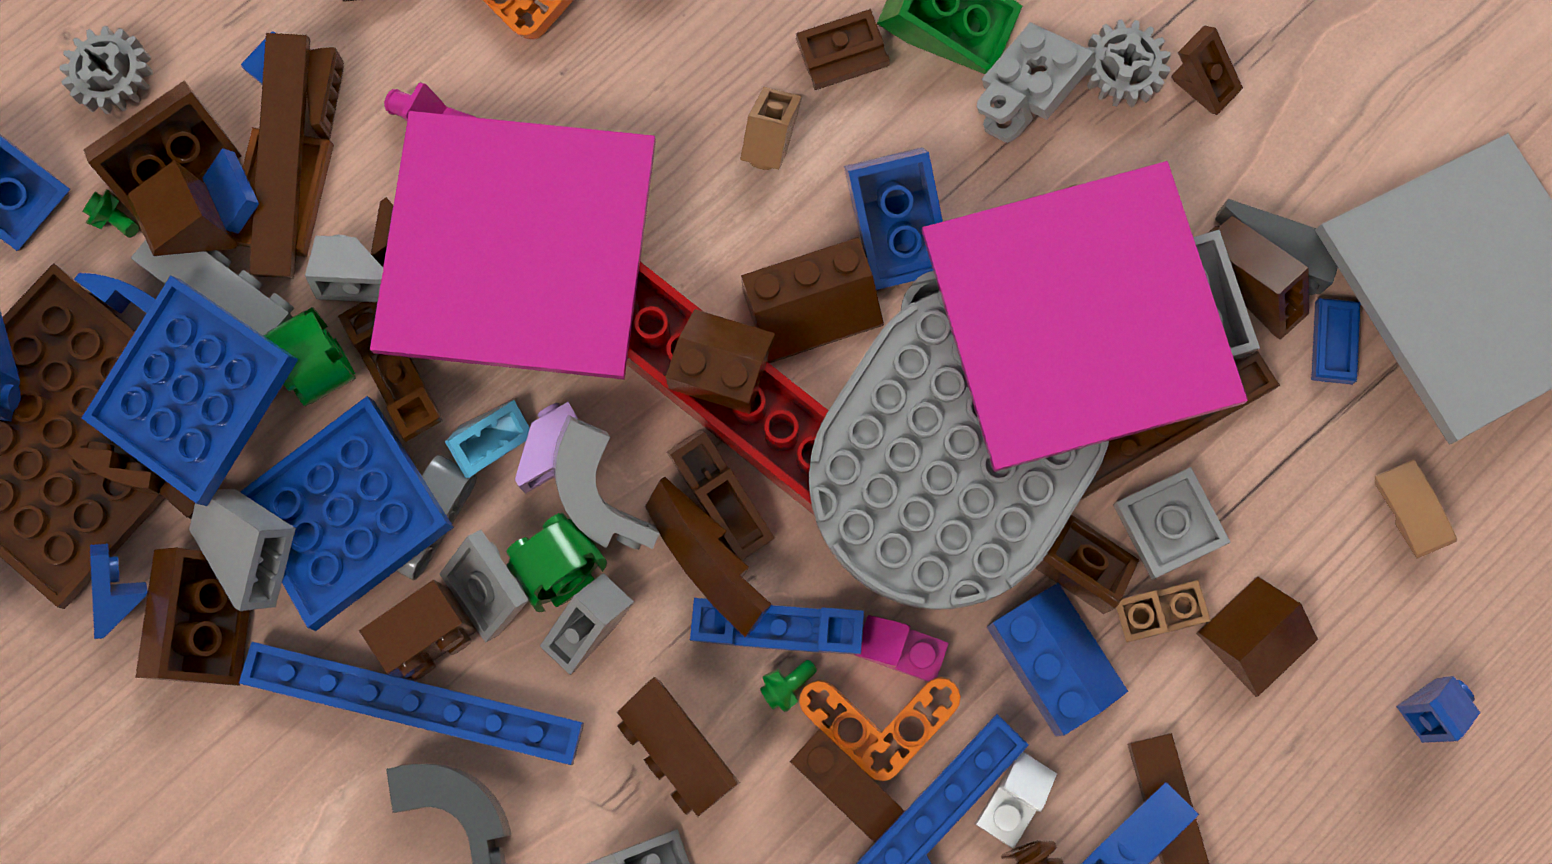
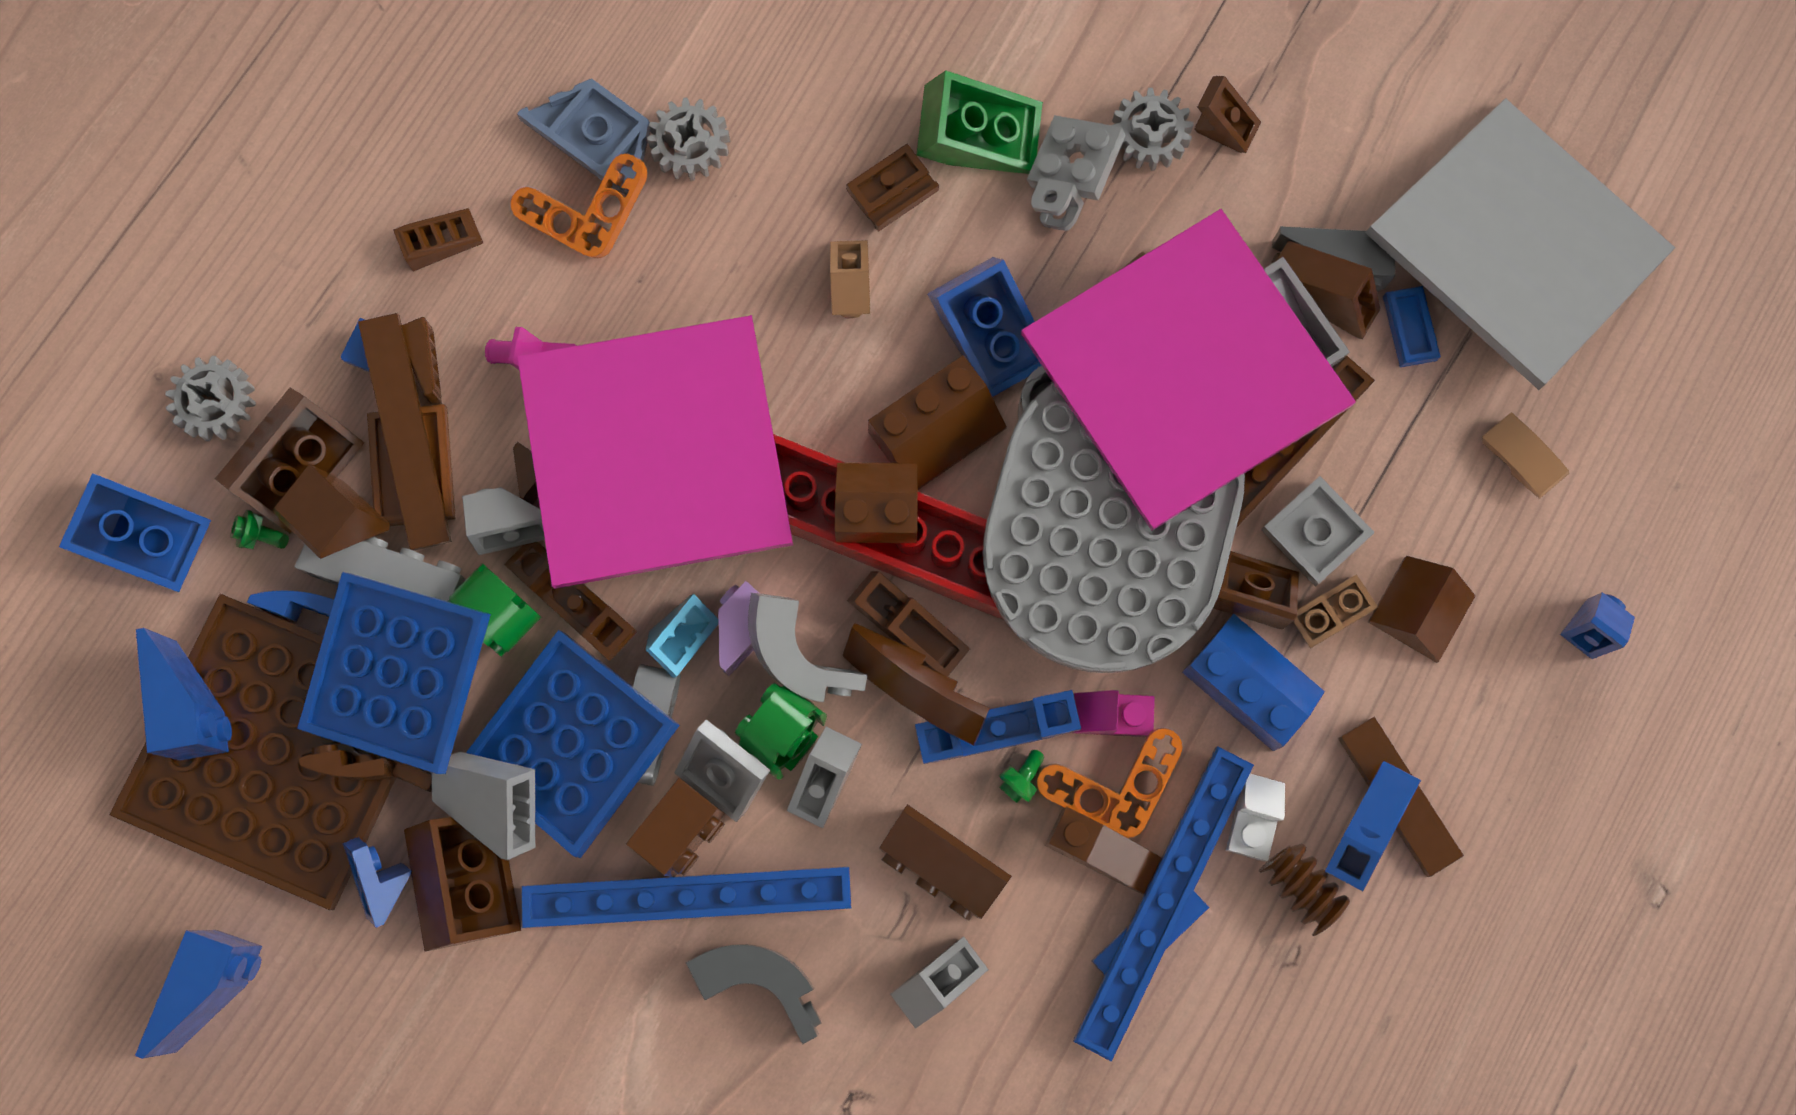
camera: 20 degrees left, 0 degrees up
blue tile [202,148,259,233] -> none

